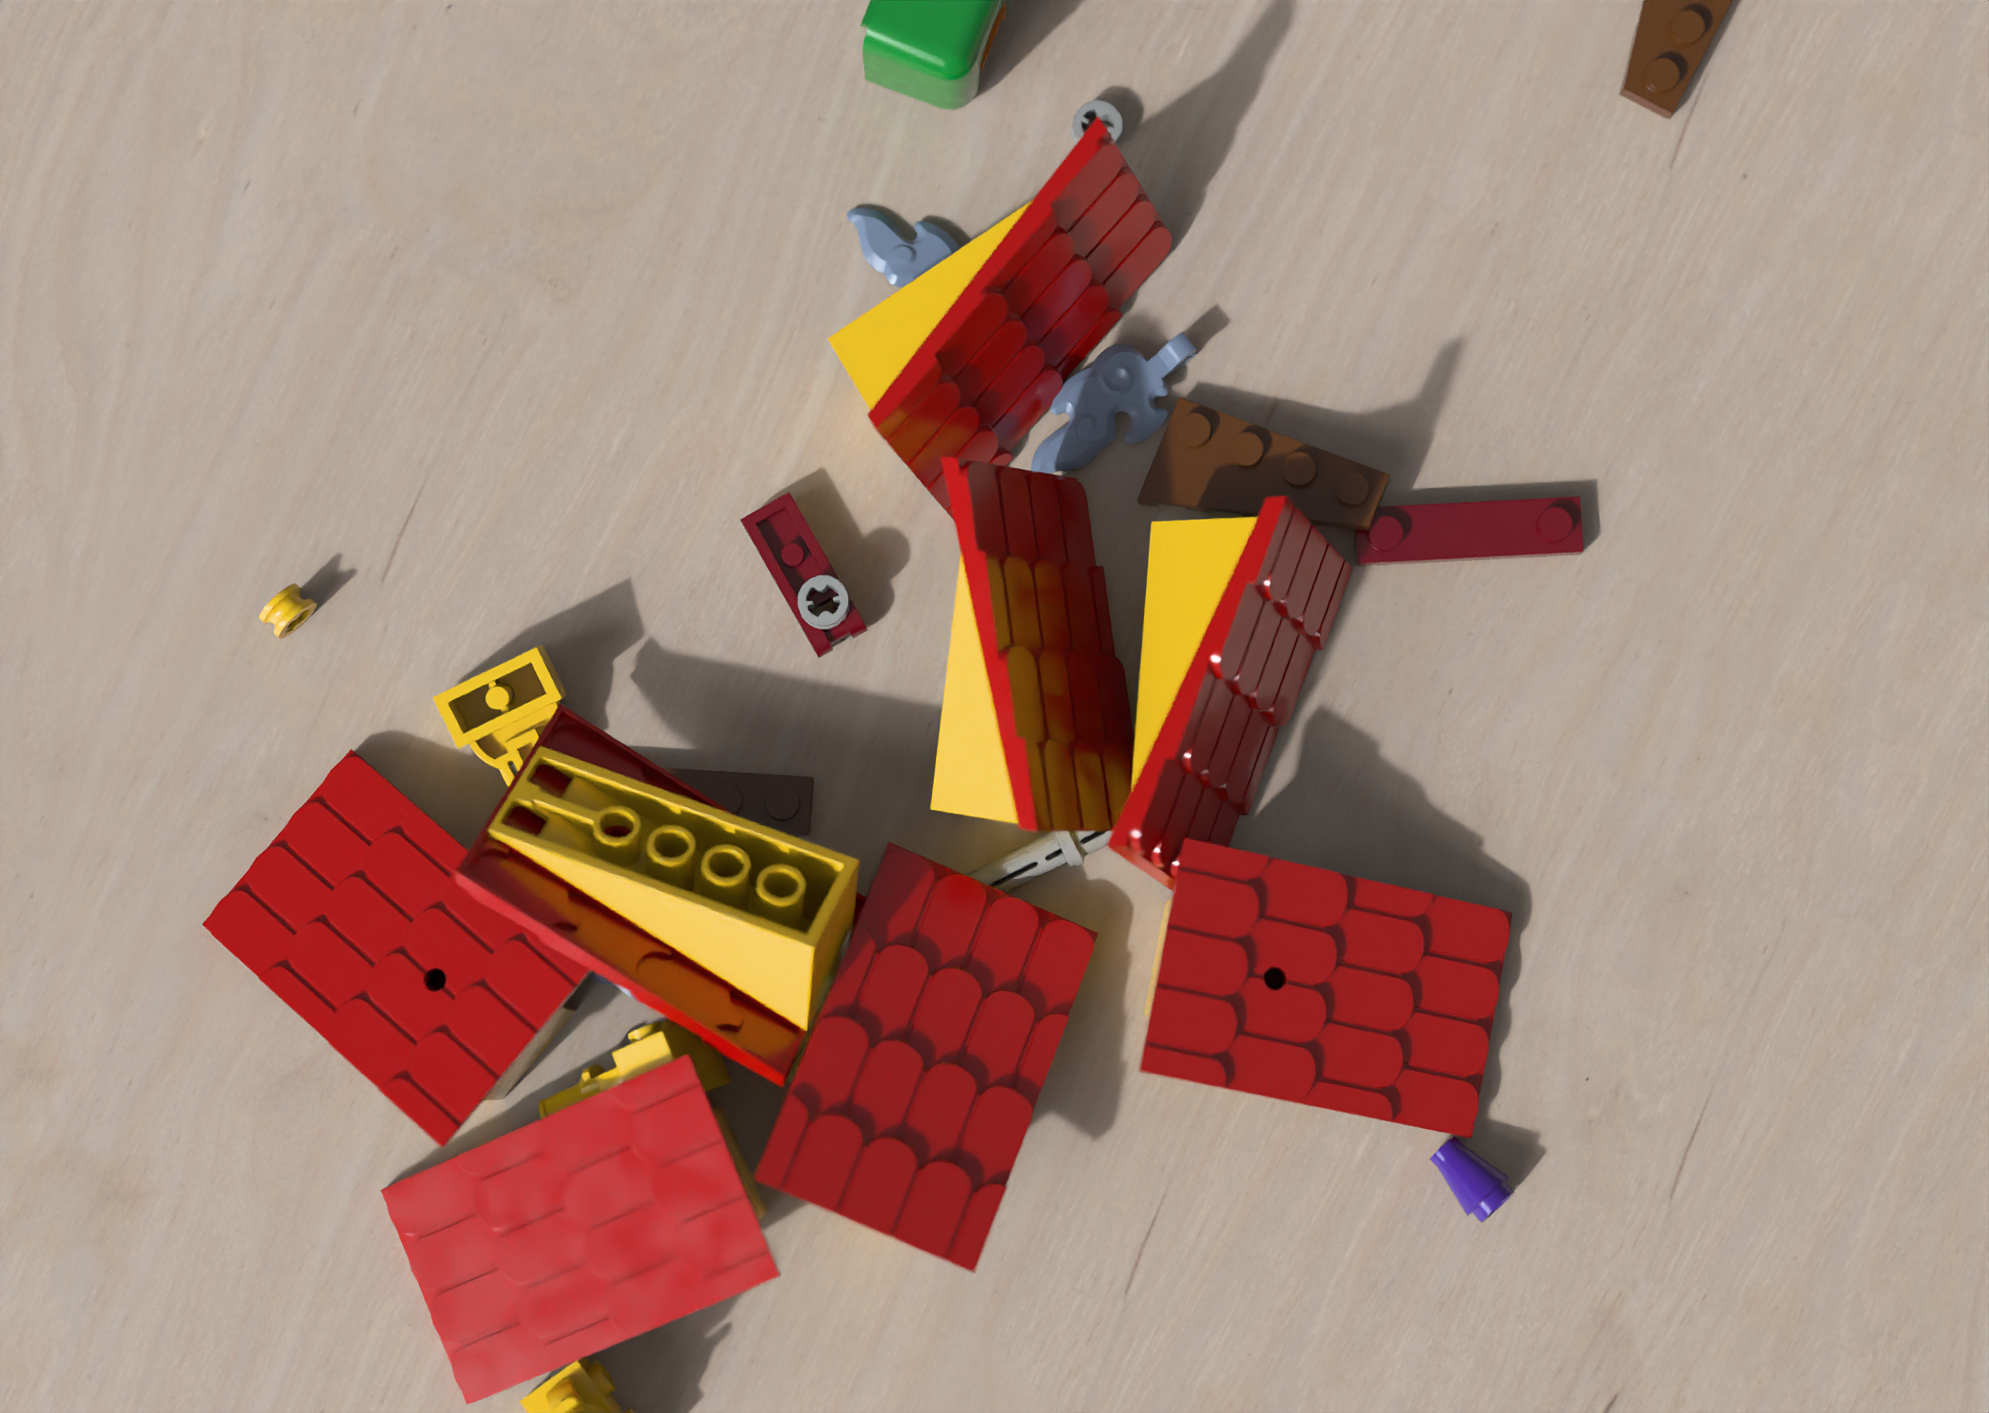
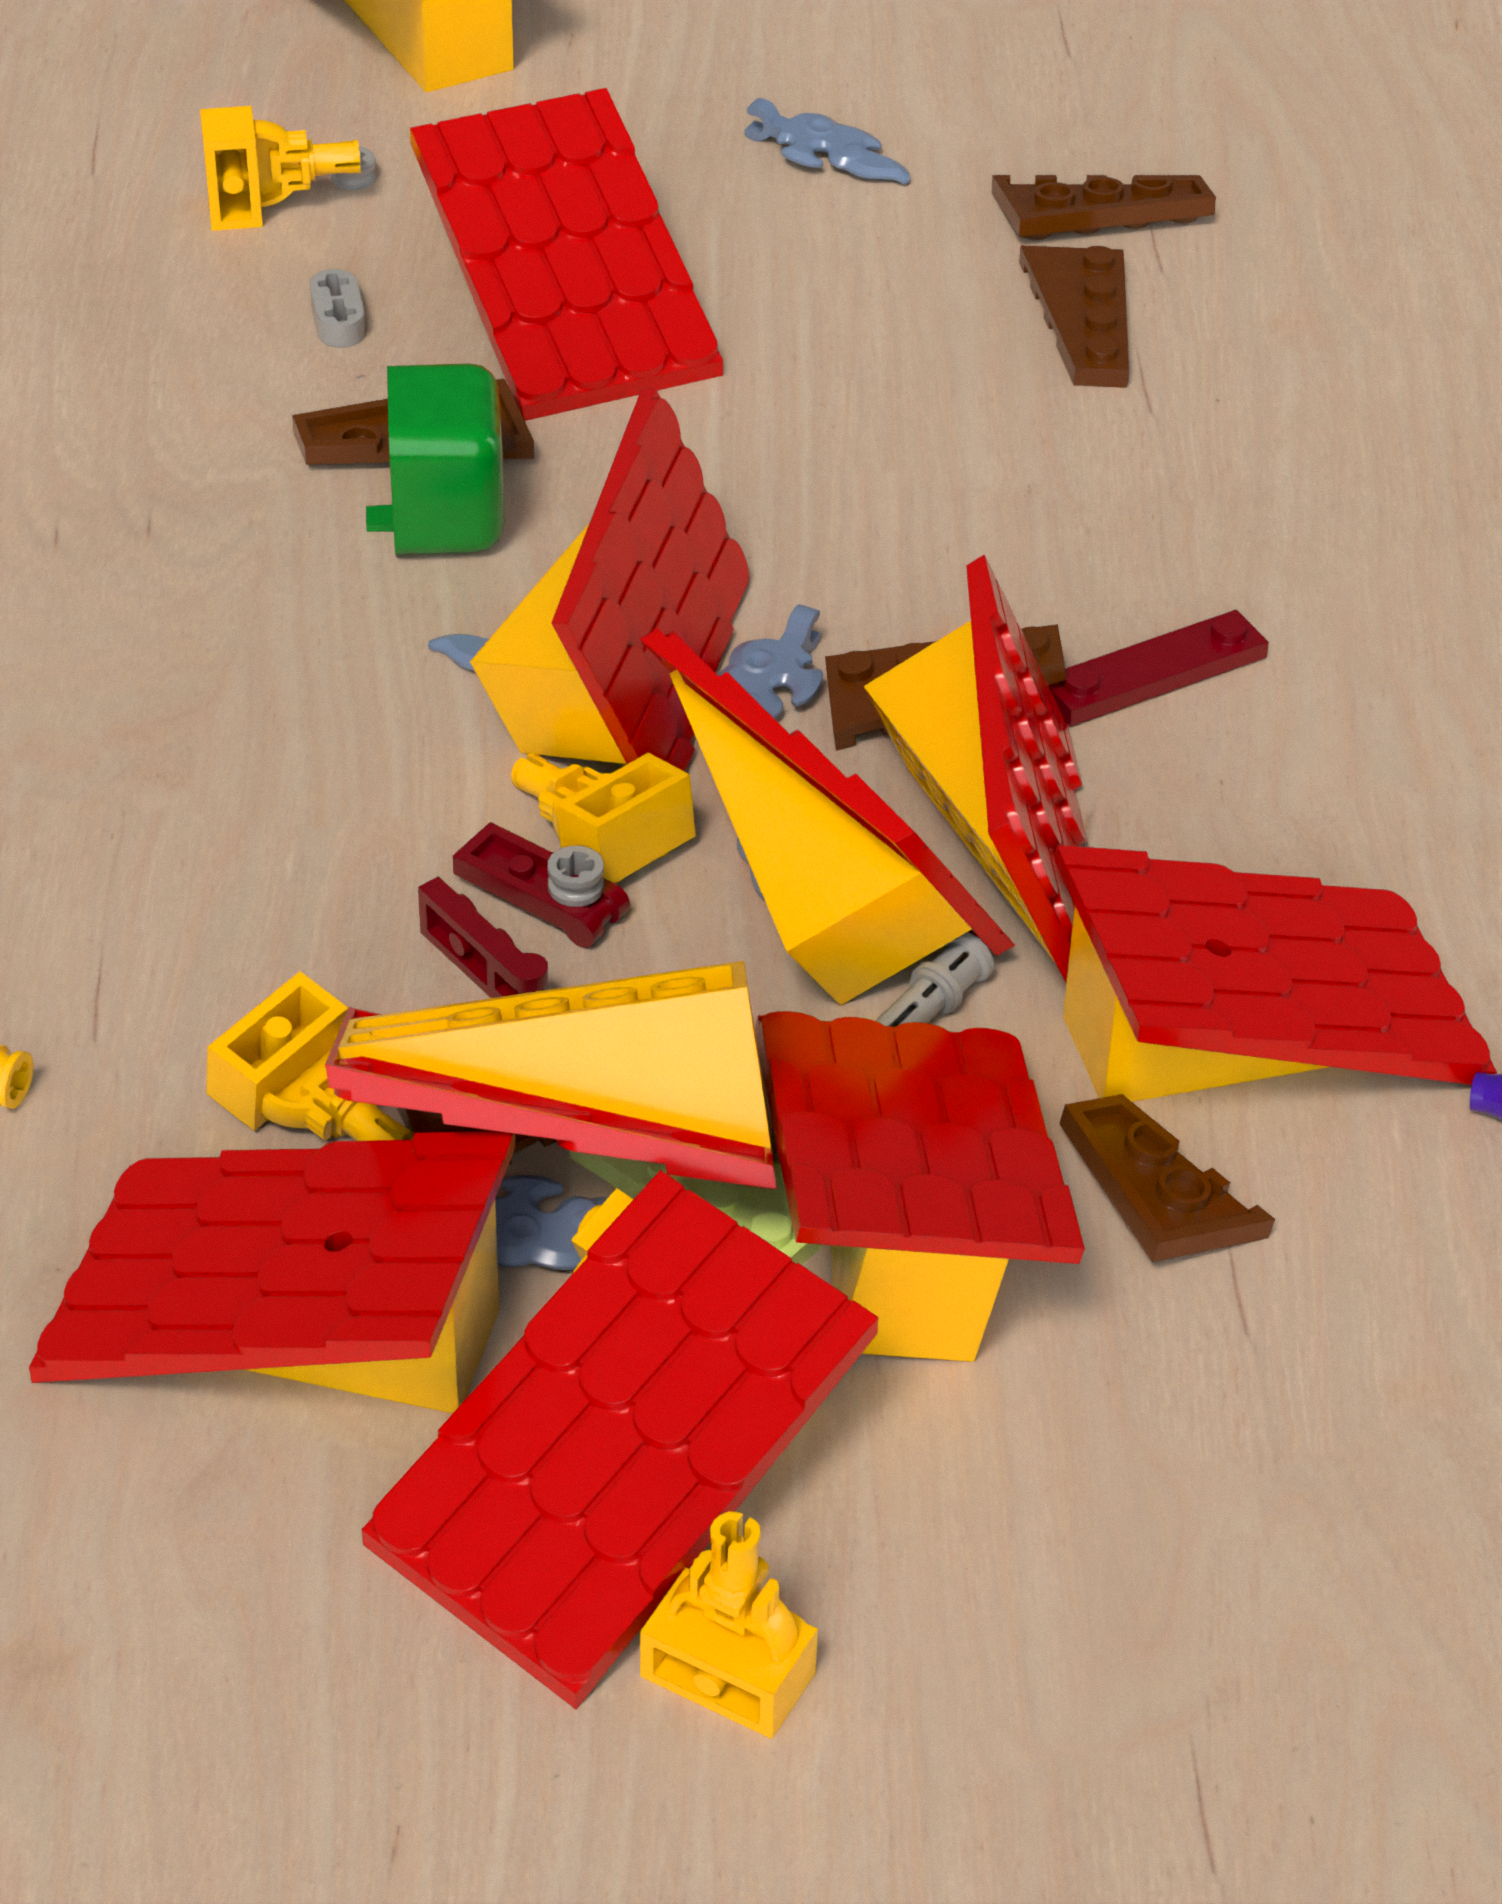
camera: 25 degrees left, 40 degrees down
none -> dark red plate [418,876,549,998]
none -> yellow brick [511,753,696,884]
none -> reddish brown wing [1059,1094,1275,1262]

